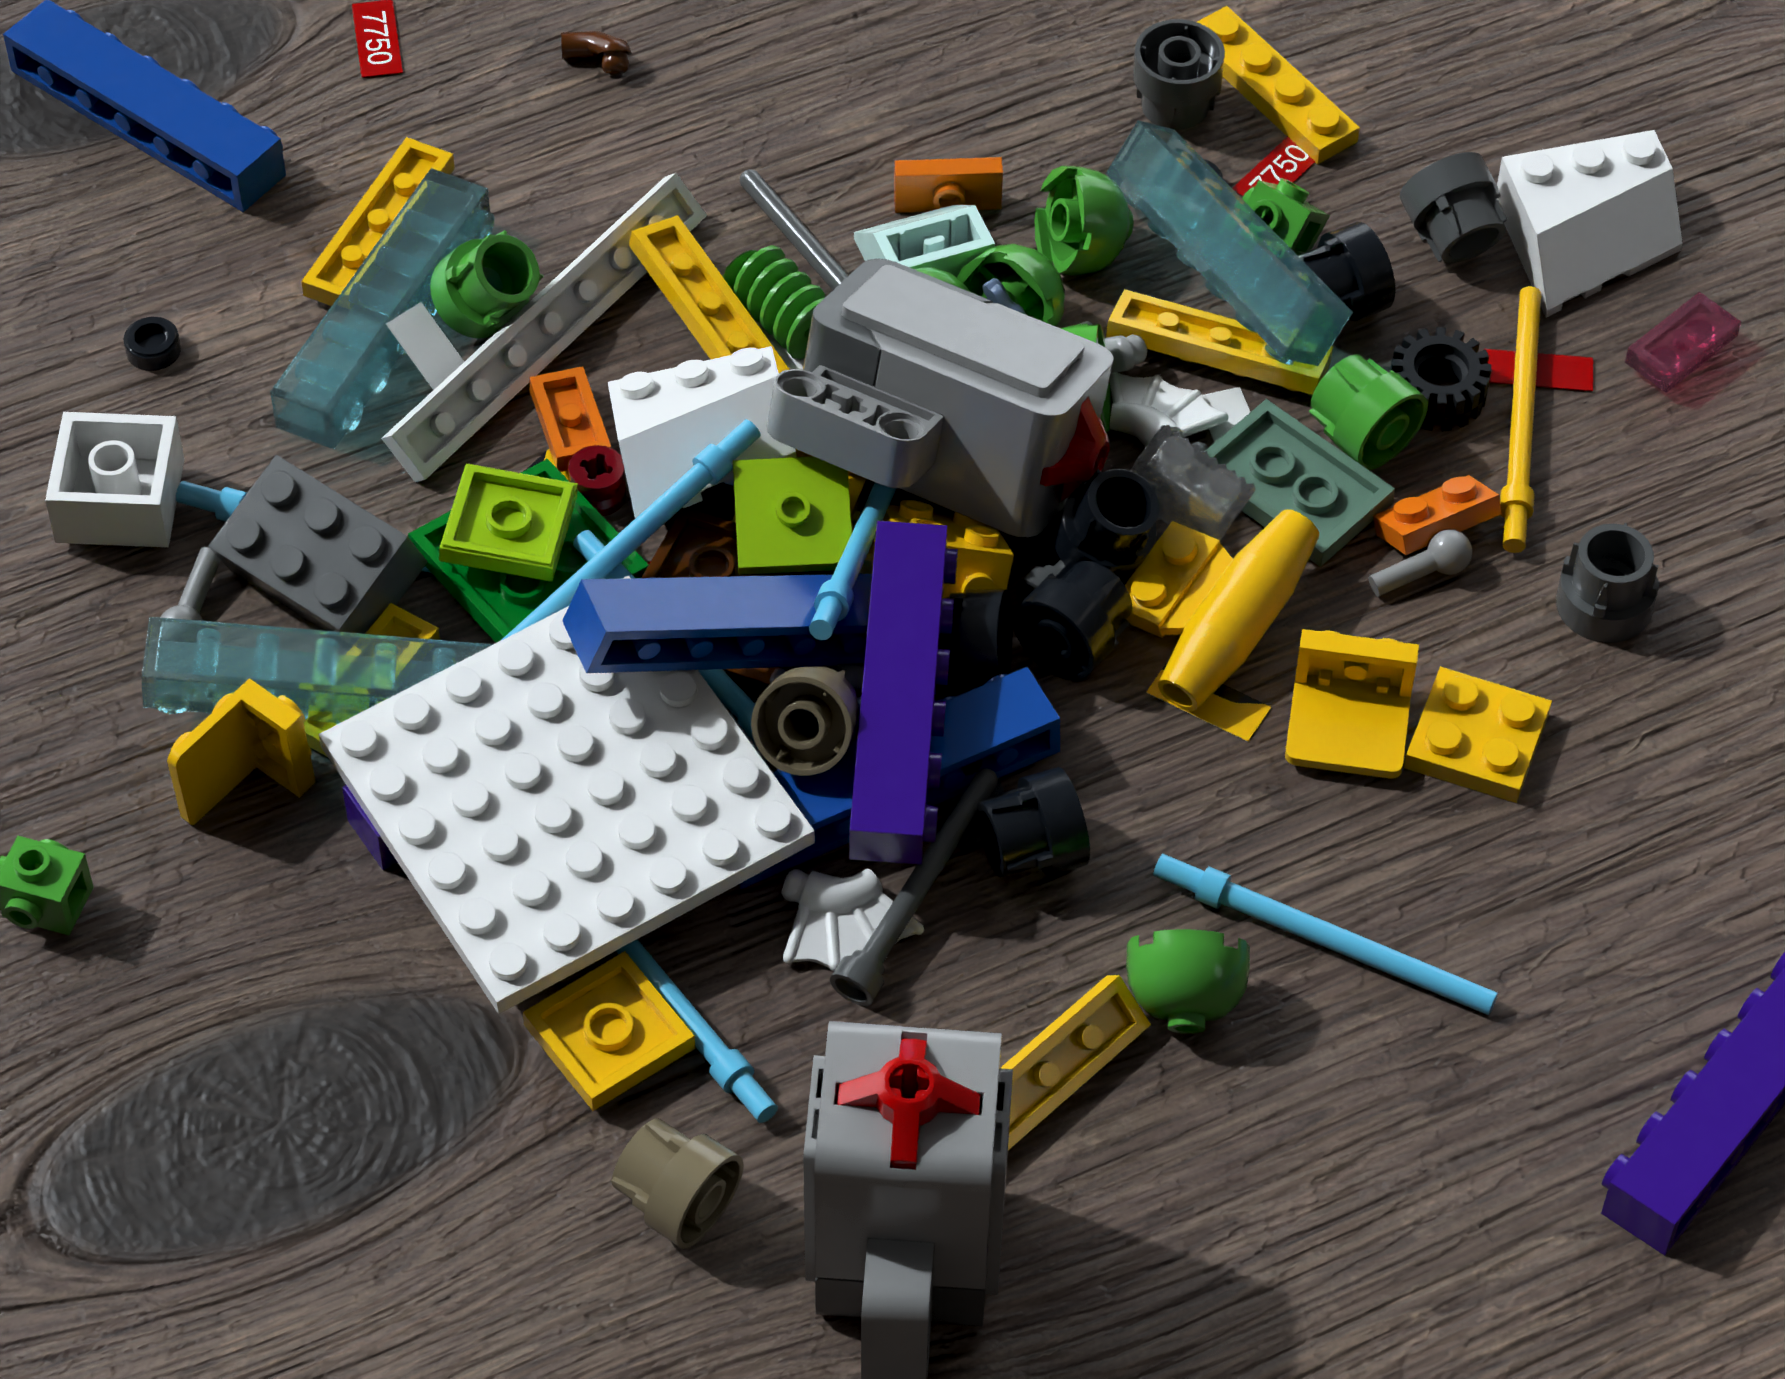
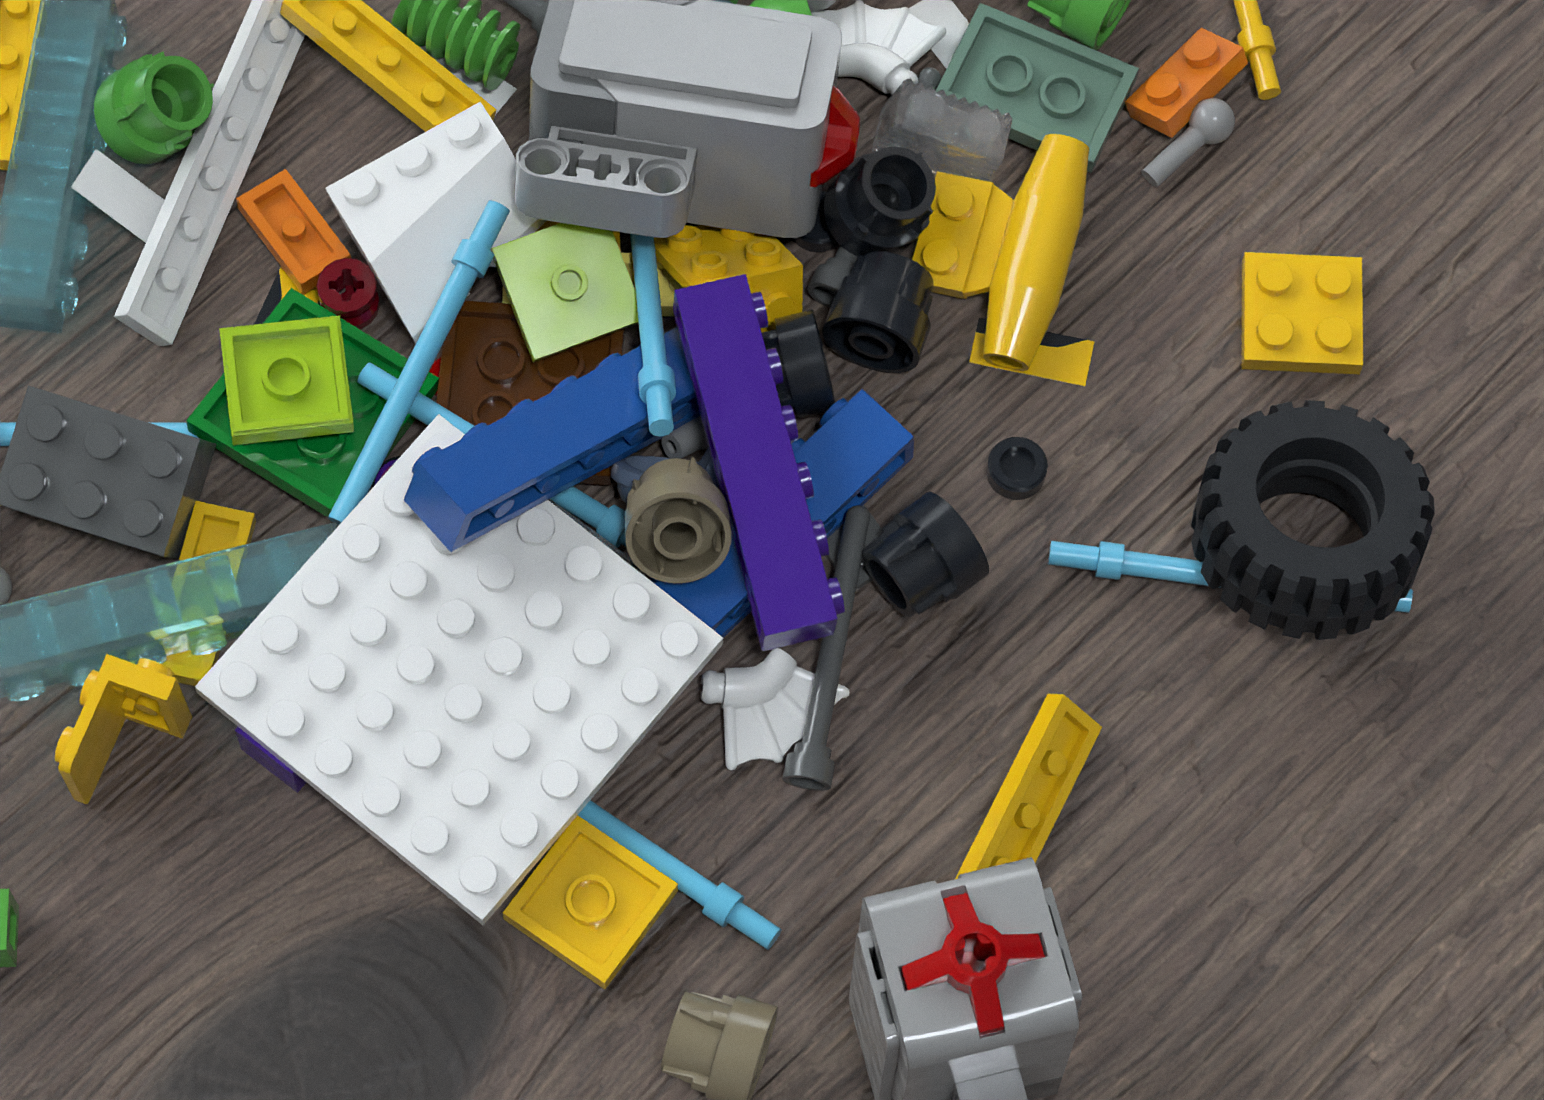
camera: 20 degrees left, 15 degrees up
bright green cylinder [1126,929,1250,1033] -> none
yellow bracket [1285,629,1419,779] -> none
dark grey piece [1556,523,1660,643] -> none
none -> black tile [986,437,1048,500]
none -> black tyre [1191,400,1435,640]

